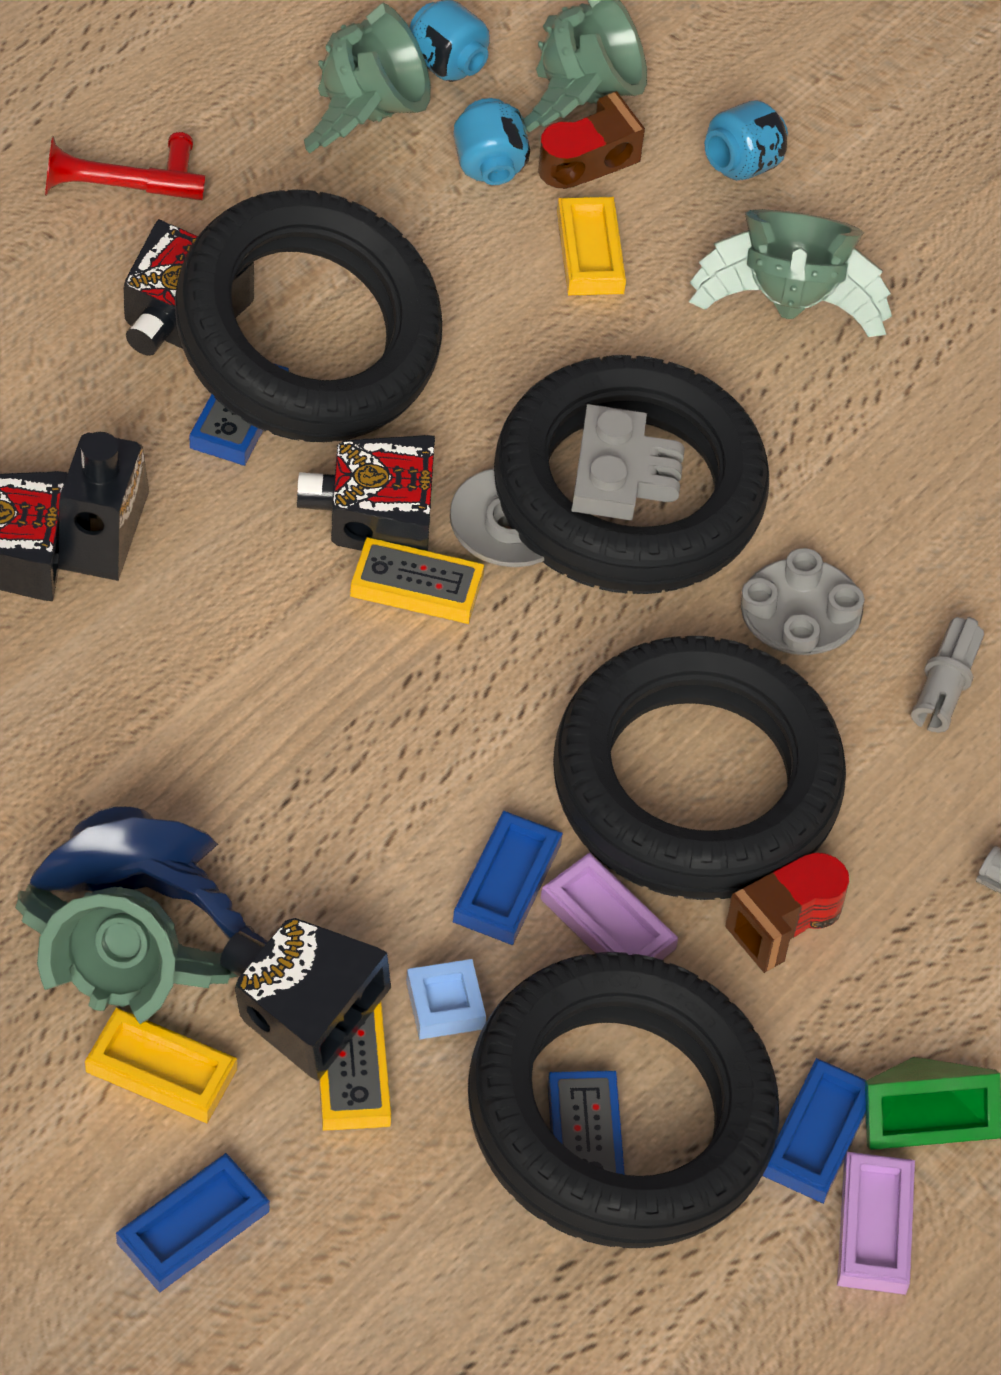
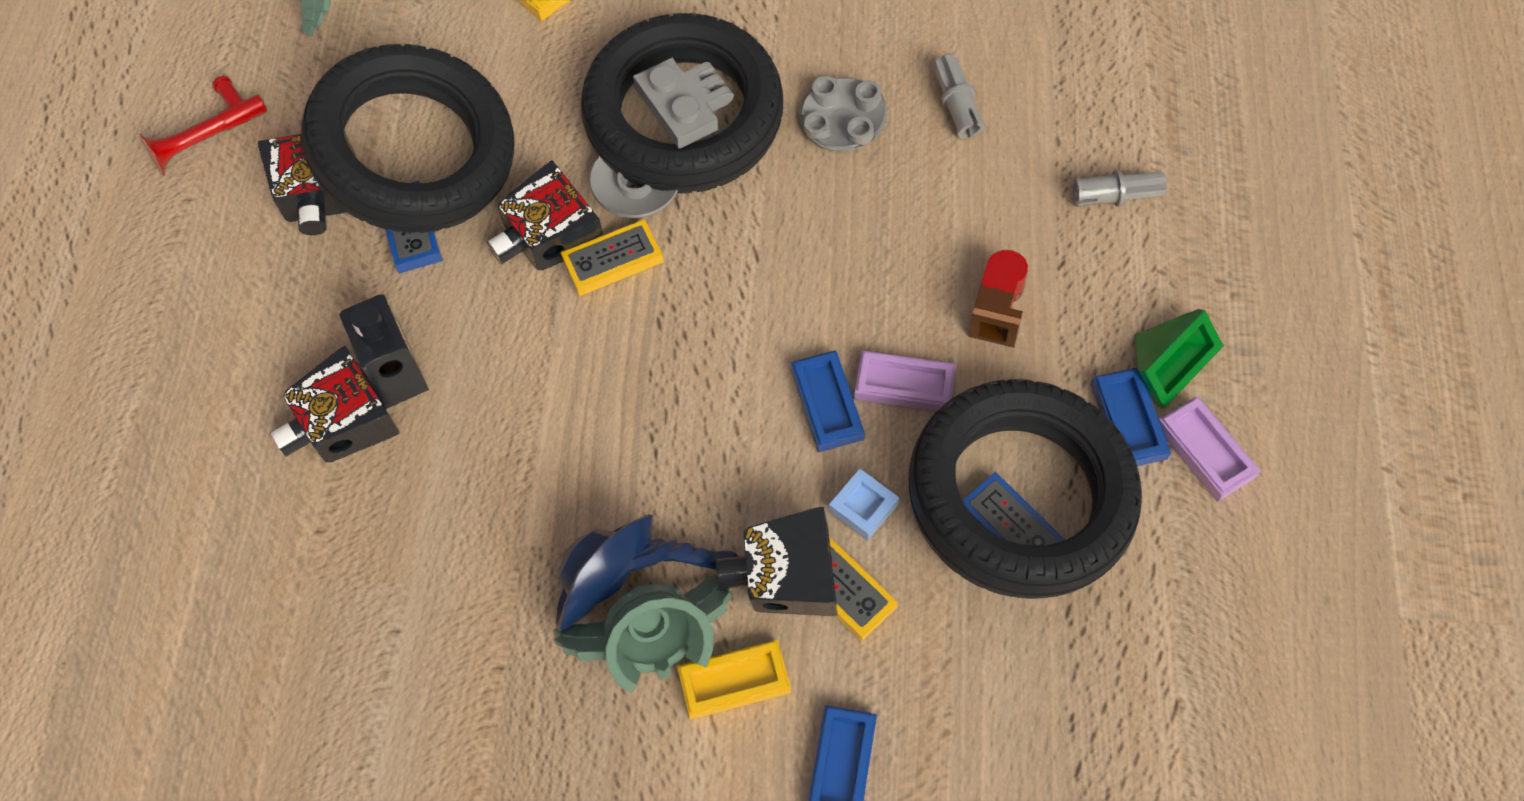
camera: 30 degrees left, 10 degrees up
black tyre [553,636,846,900] -> none

